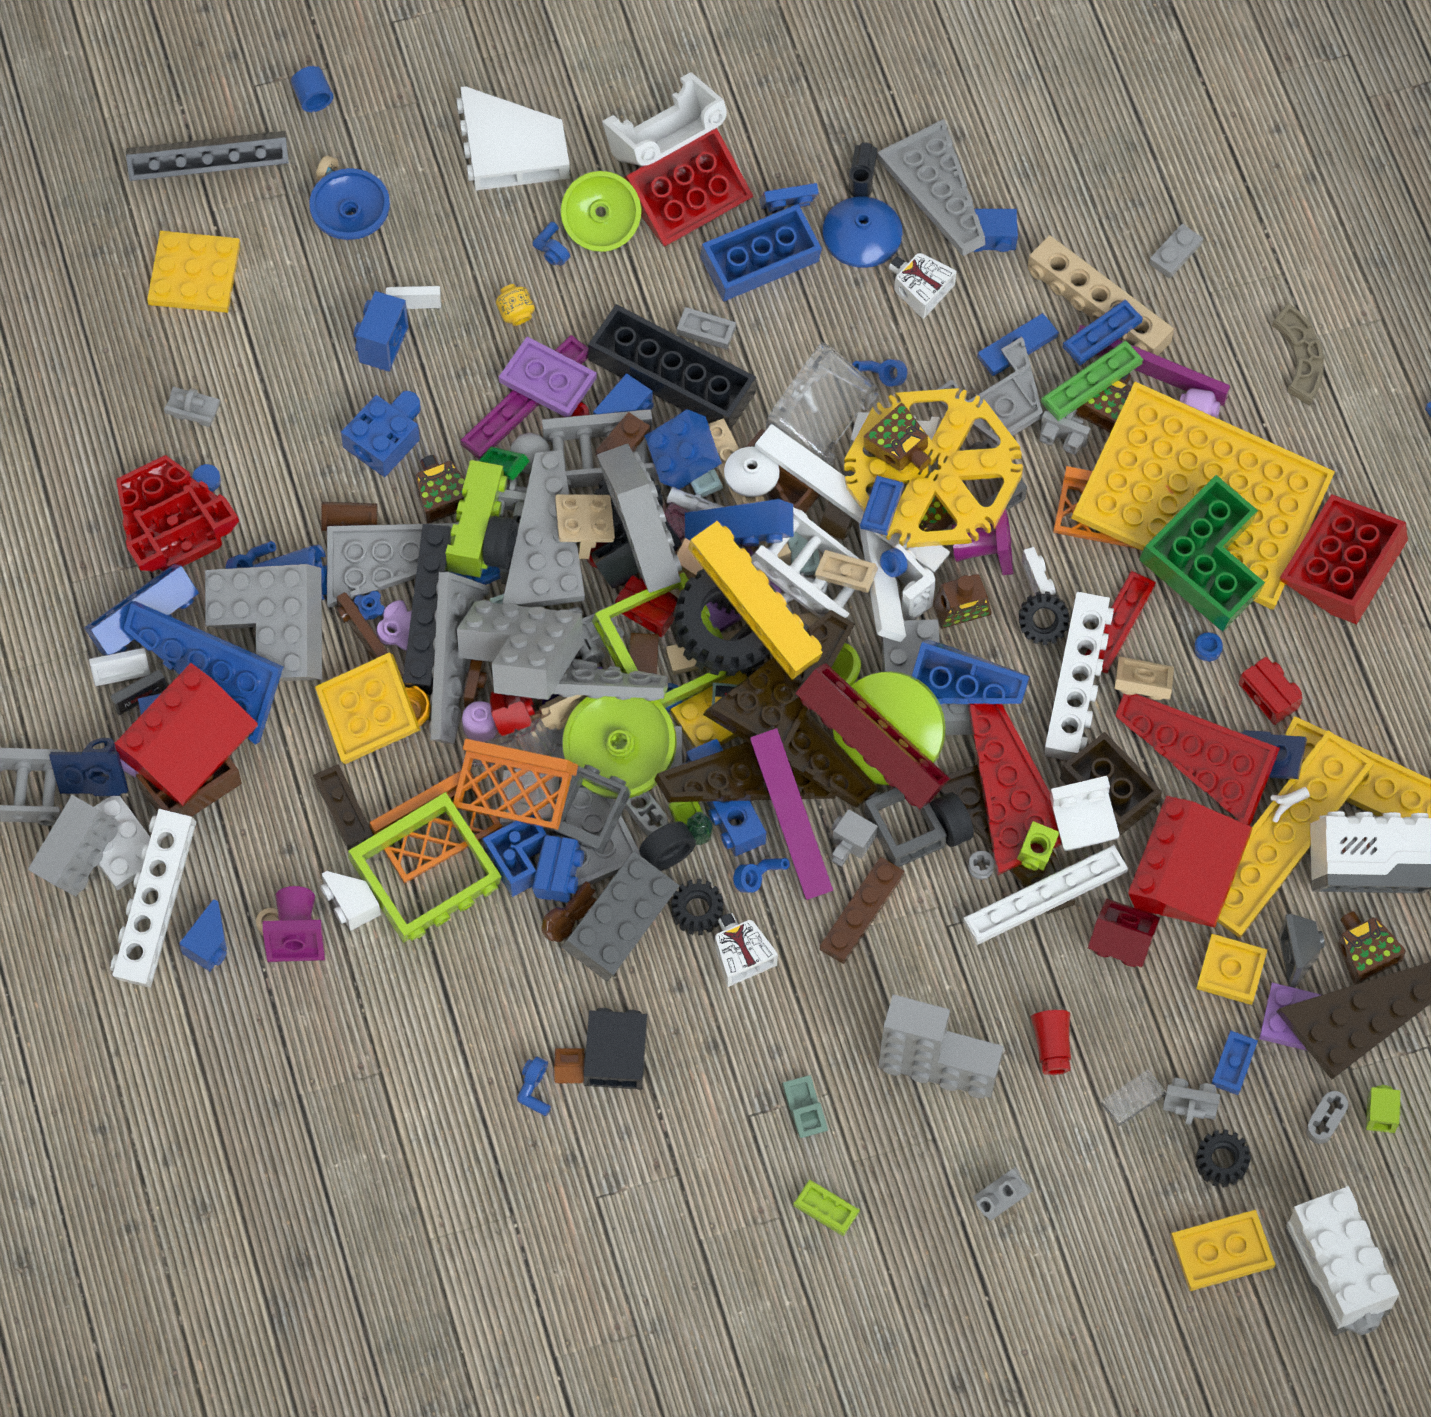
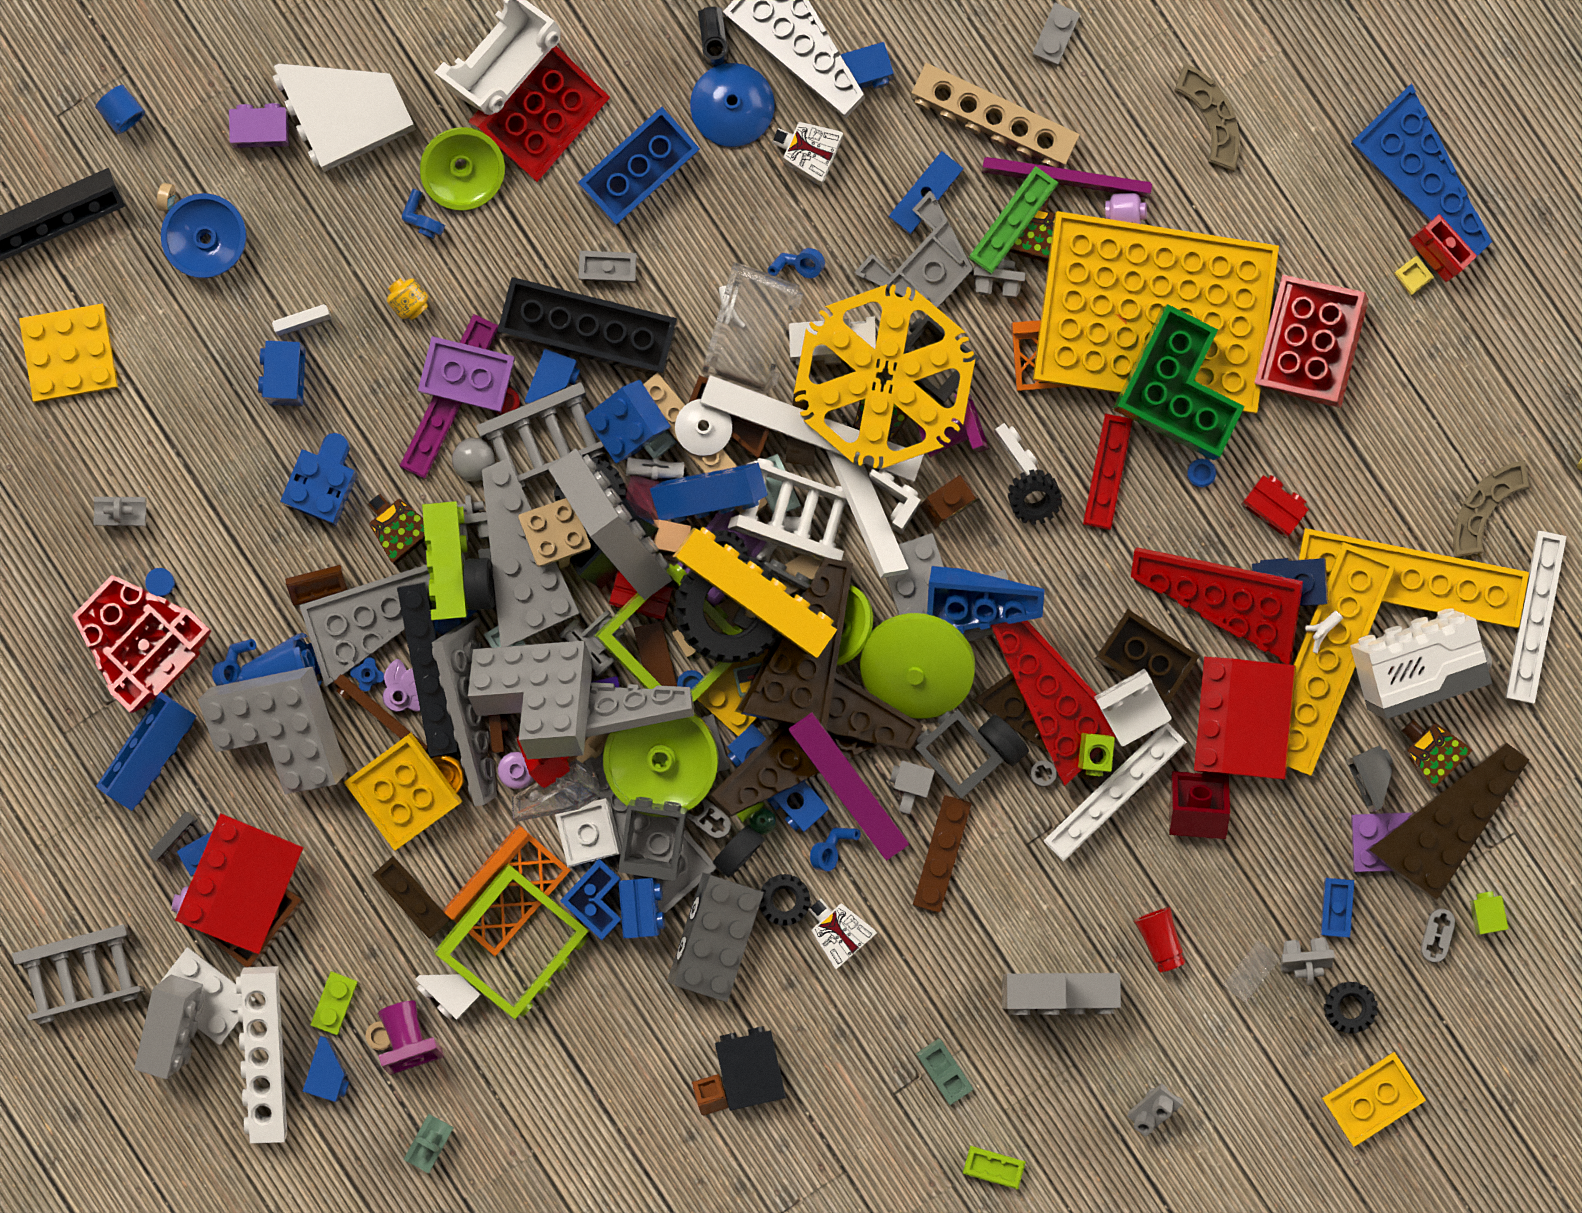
camera: 15 degrees left, 20 degrees up
dark blue piece [49,738,129,796] -> none
white tile [89,648,150,686] -> none
blue wing [124,601,284,745] -> none
orange fence [453,738,578,830] -> none
green plate [479,447,530,481] -> none
blue plate [517,1056,551,1116] -> none
reddish brown piece [541,881,597,942] -> none
reddish brown plate [596,412,651,456] -> none
blue plate [759,183,819,213] -> none
dark red brick [796,663,950,809] -> none
tan plate [815,550,878,593] -> none
blue tile [860,476,904,536] -> none
reddish brown torso [864,402,932,471] -> none
blue tile [880,548,908,577] -> none
white brick [1044,592,1114,761] -> none
blue tile [1063,299,1143,366] -> none
tan plate [1114,656,1174,700] -> none
yellow plate [1196,934,1267,1005] -> none
white piece [1285,1186,1399,1336] -> none
none -> medium lavender brick [229,103,289,148]
none -> lime plate [310,971,358,1035]
none -> sand green hips [403,1114,454,1174]

